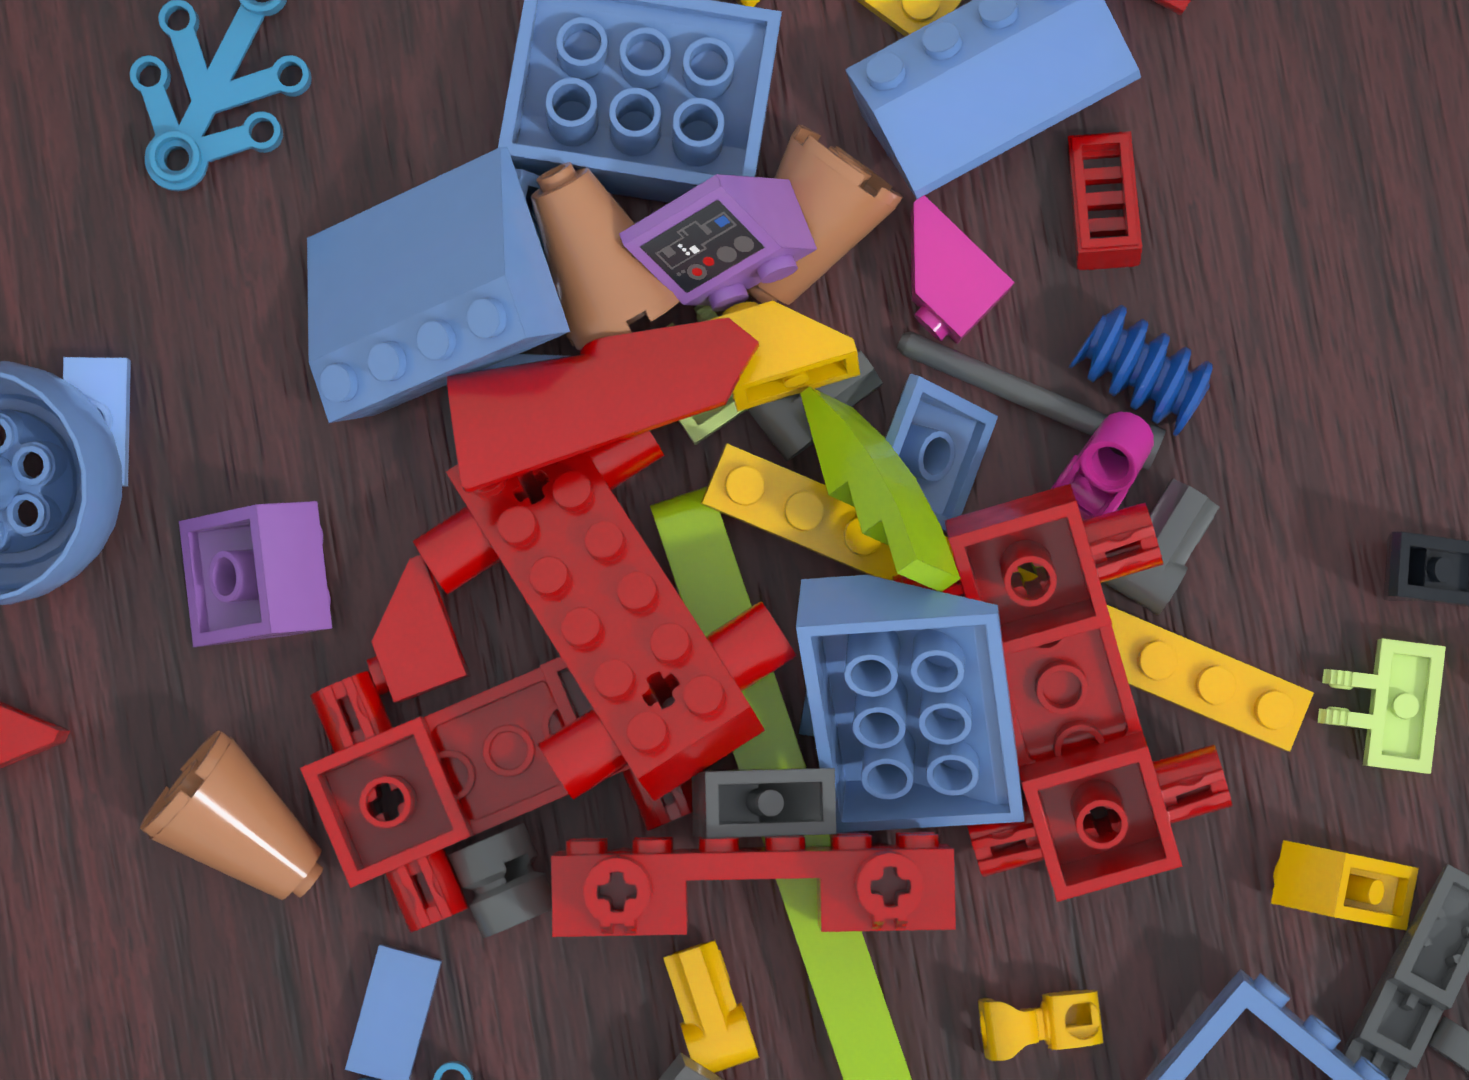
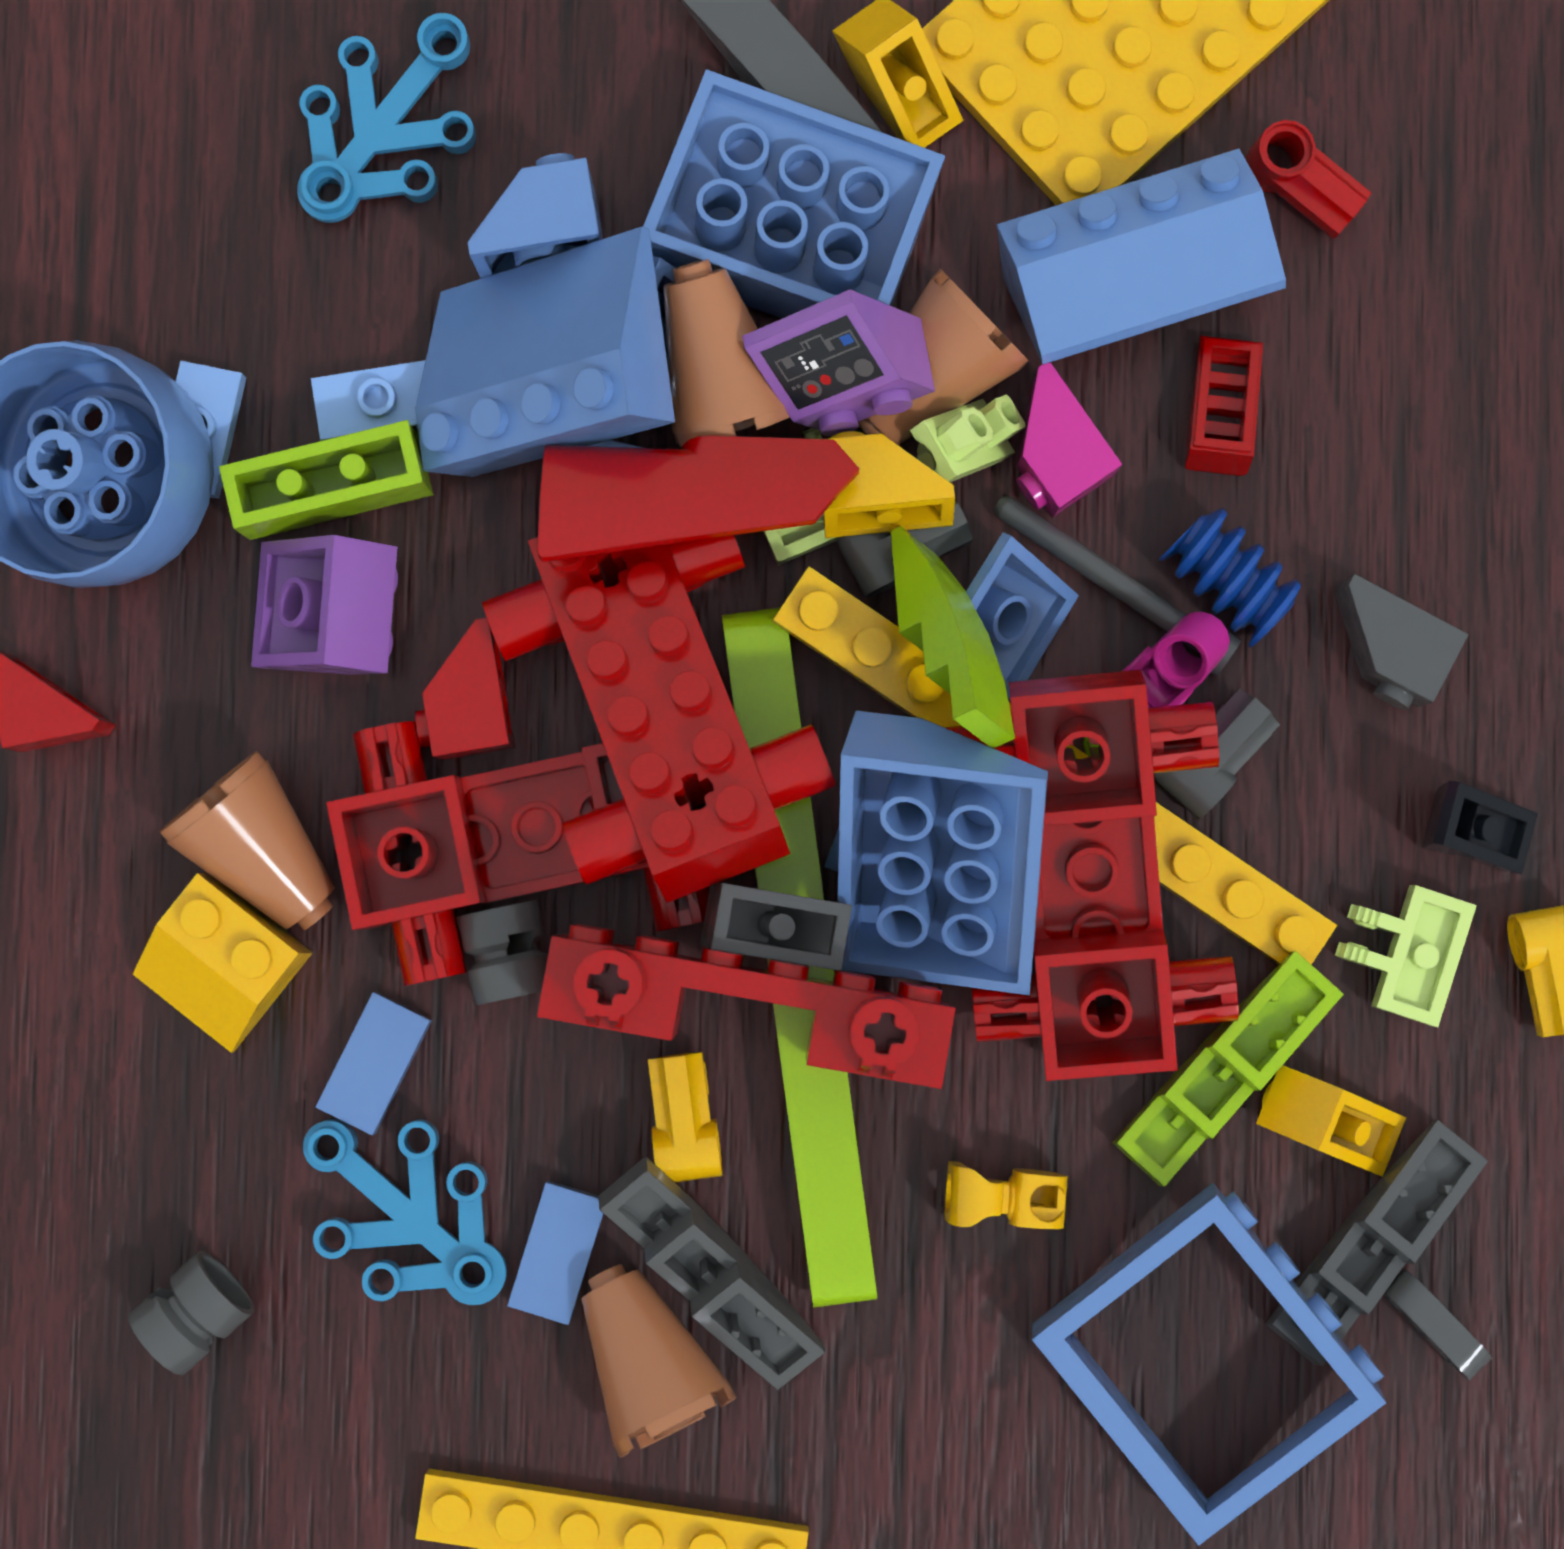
camera: 15 degrees right, 0 degrees up
none -> yellow slope [133,873,313,1053]
none -> lime brick [219,420,434,540]
none -> light blue plate [311,360,426,441]
none -> medium blue slope [467,153,603,278]
none -> yellowish green hips [910,394,1026,482]
none -> lime slope [1112,951,1344,1187]
none -> dark grey slope [1335,574,1469,710]

